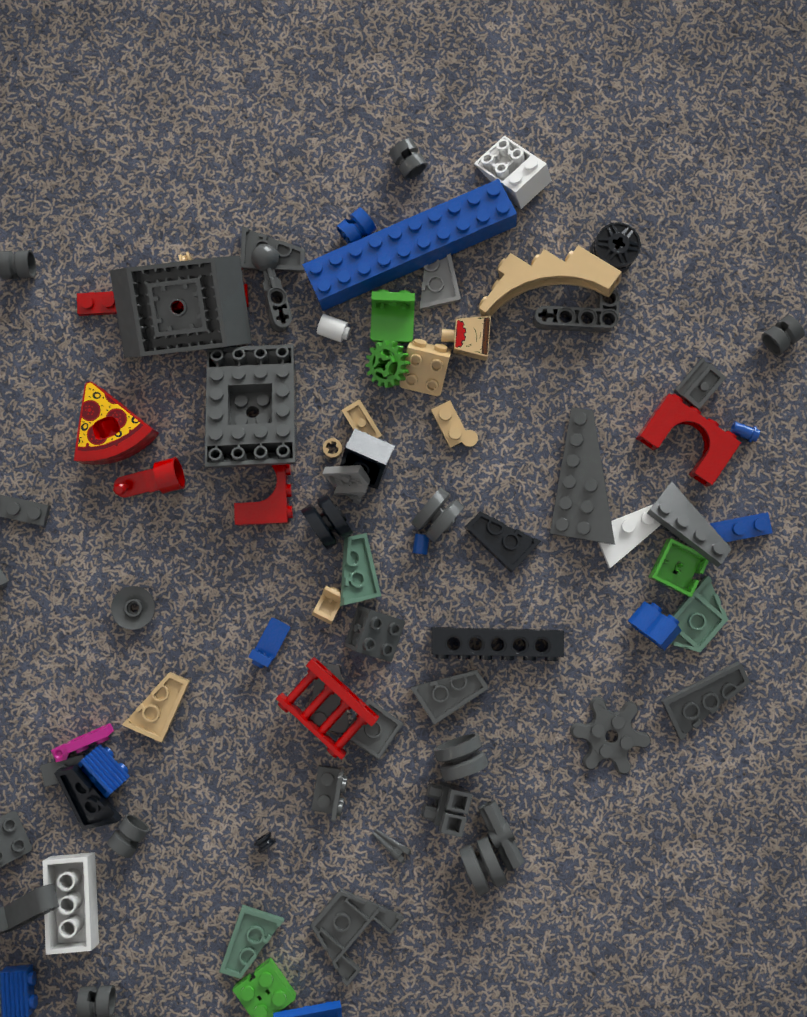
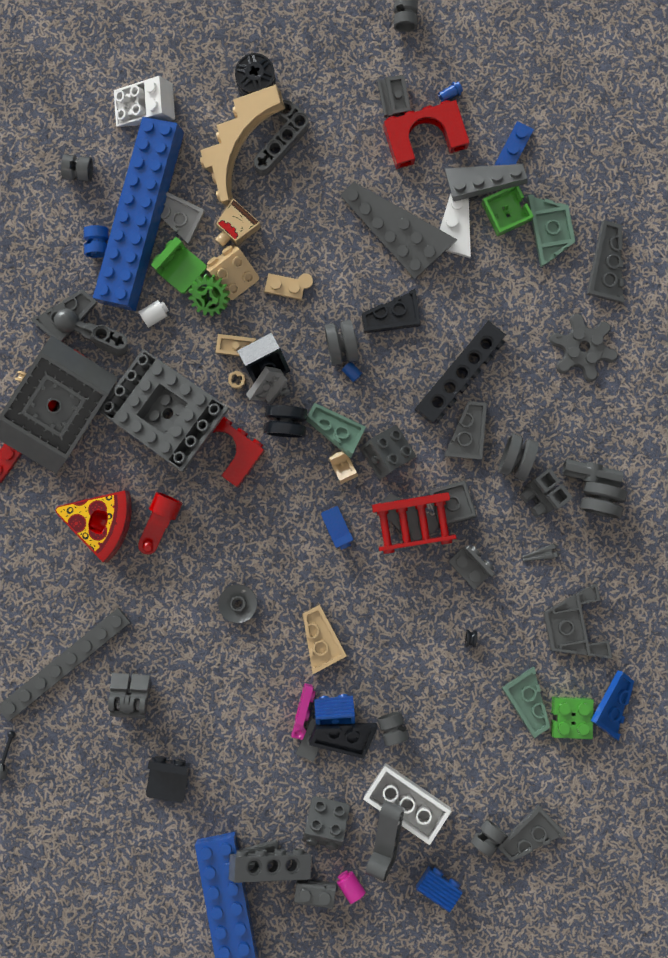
camera: 50 degrees left, 0 degrees up
blue brick [628,601,682,651] -> none

